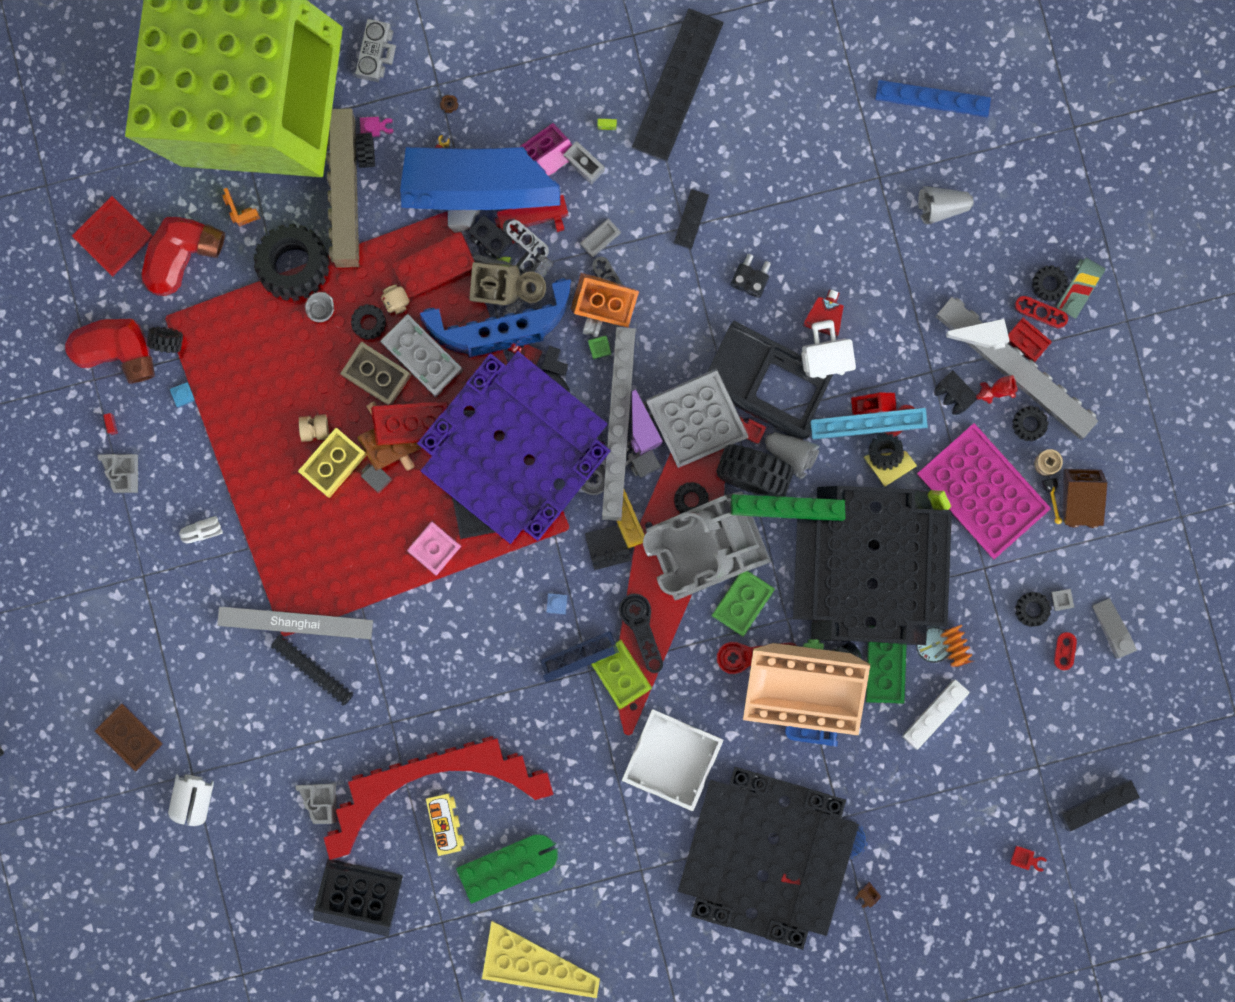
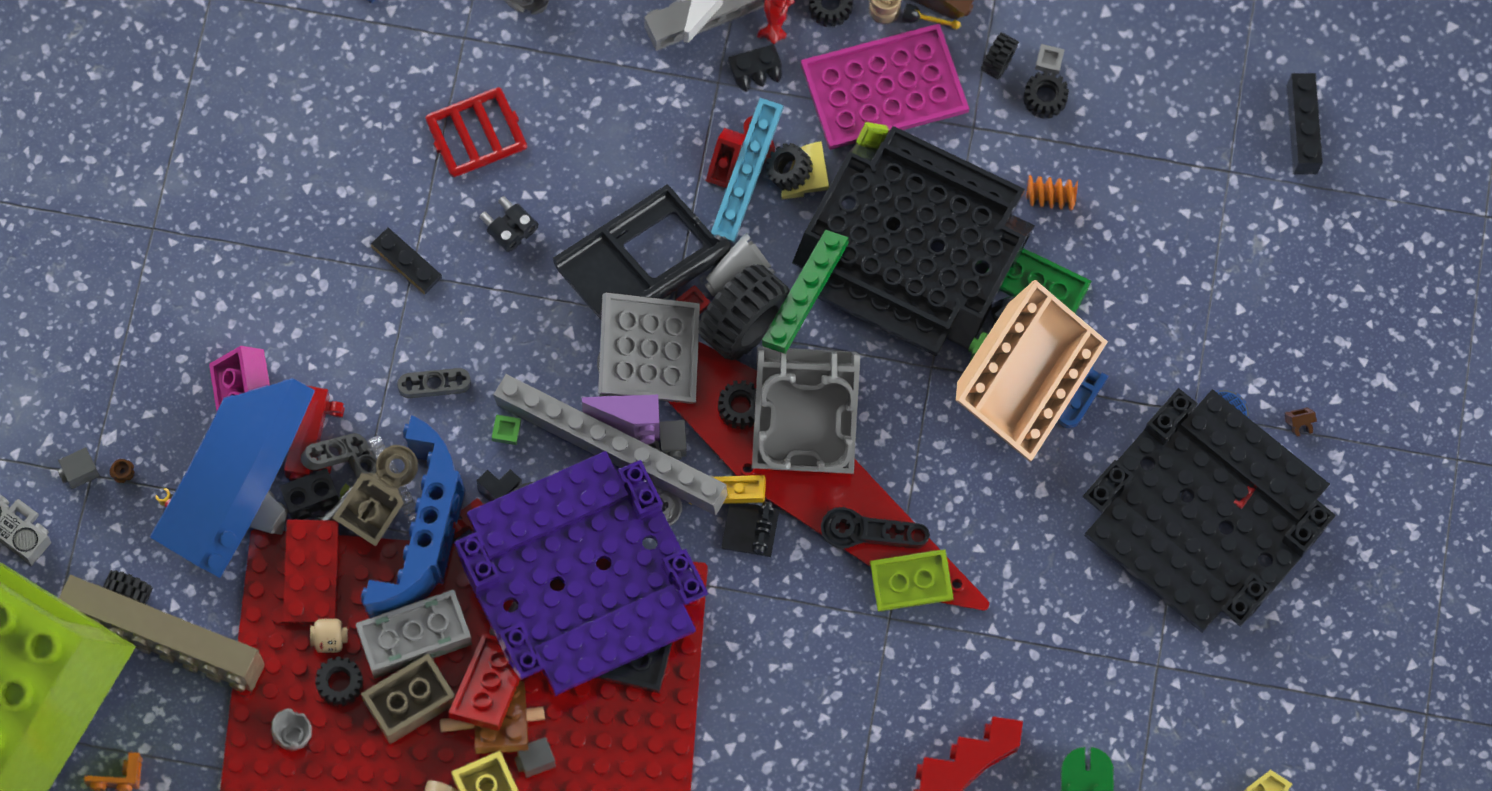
camera: 70 degrees left, 15 degrees down
black tyre [253,224,330,301] -> none
dark pink plate [360,117,393,137] -> none
bright pink tile [407,522,461,576] -> none
dark blue fence [540,631,619,682] -> none
medium blue plate [546,593,568,615] -> none
light grey slope [564,141,605,185] -> none
orange slope [570,273,639,328] -> none
light grey tile [580,218,621,258] -> none
light grey wheel [583,317,603,338] -> none
lime tile [597,119,617,130] -> none
white tile [622,709,723,811] -> none
black plate [632,8,724,162] -> none
bright green tile [711,571,775,637] -> none
red beam [717,642,797,674] -> none
white piece [801,320,856,378] -> none
red torso [803,290,844,338] -> none
white brick [901,679,970,750] -> none
clear light blue sticker [916,626,950,663] -> none
red plate [1010,845,1047,872] -> none
red plate [1054,632,1077,671] -> none
light grey slope [1092,598,1137,659] -> none
none -> dark grey brick [57,447,100,489]
none -> red bar [425,87,527,177]
none -> black tyre [981,32,1019,80]

